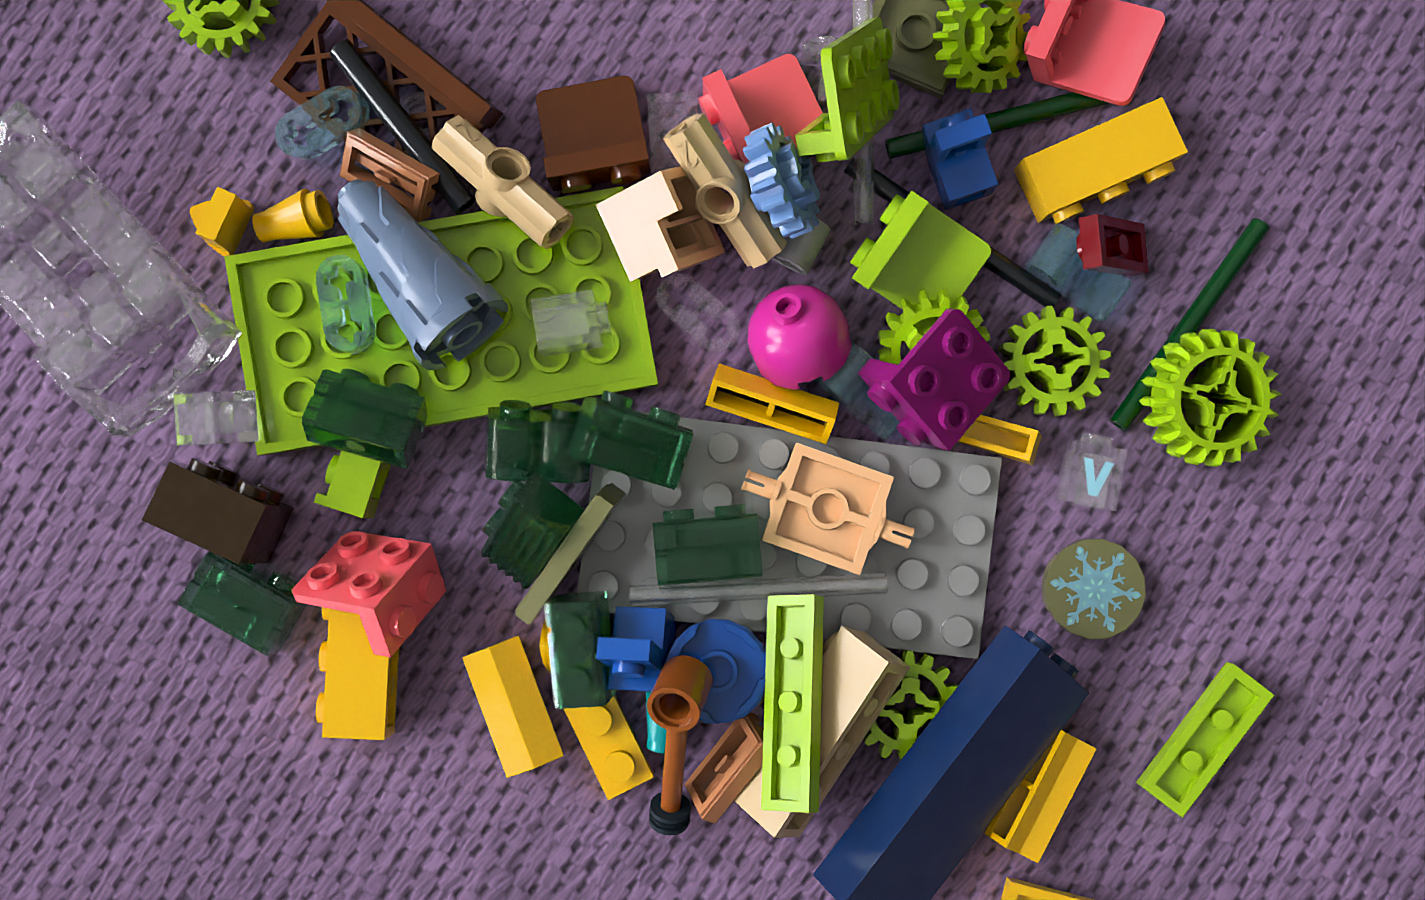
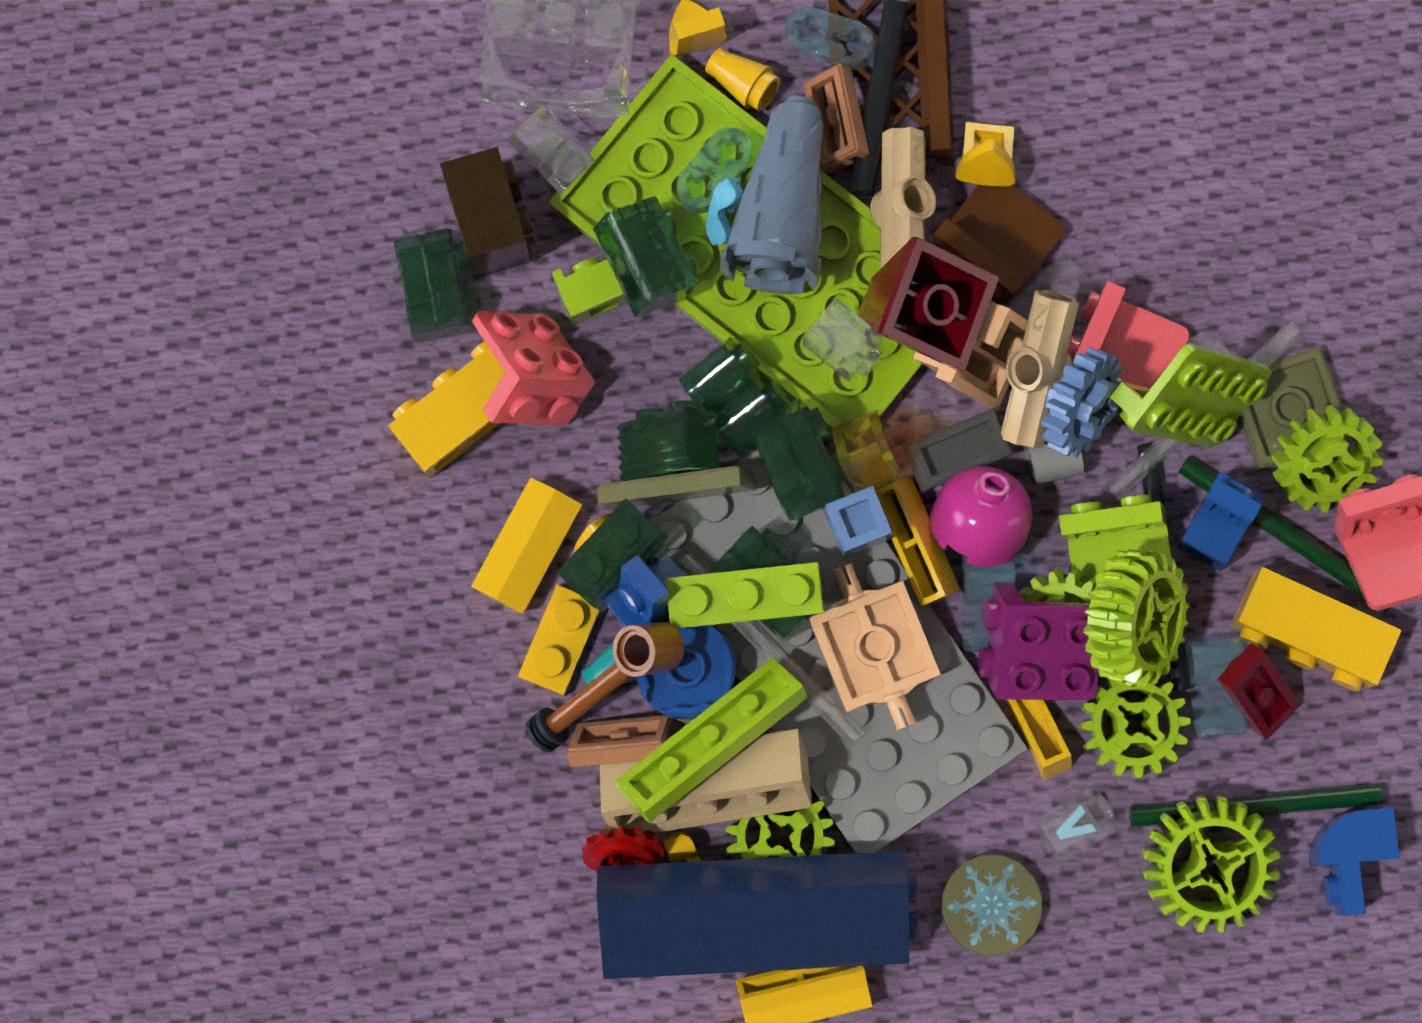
camera: 55 degrees right, 5 degrees down
none -> red gear [582,825,664,872]
none -> yellow hand [664,832,701,863]
none -> lime plate [665,562,825,628]
none -> medium azure piece [706,178,743,245]
none -> medium blue brick [824,486,892,558]
none -> clear yellow slope [831,410,904,493]
none -> dark red slope [858,237,999,372]
none -> dark grey tile [902,408,1014,492]
none -> yellow tile [956,122,1016,186]
none -> lime gear [1083,548,1190,687]
none -> blue brick [1309,807,1400,916]

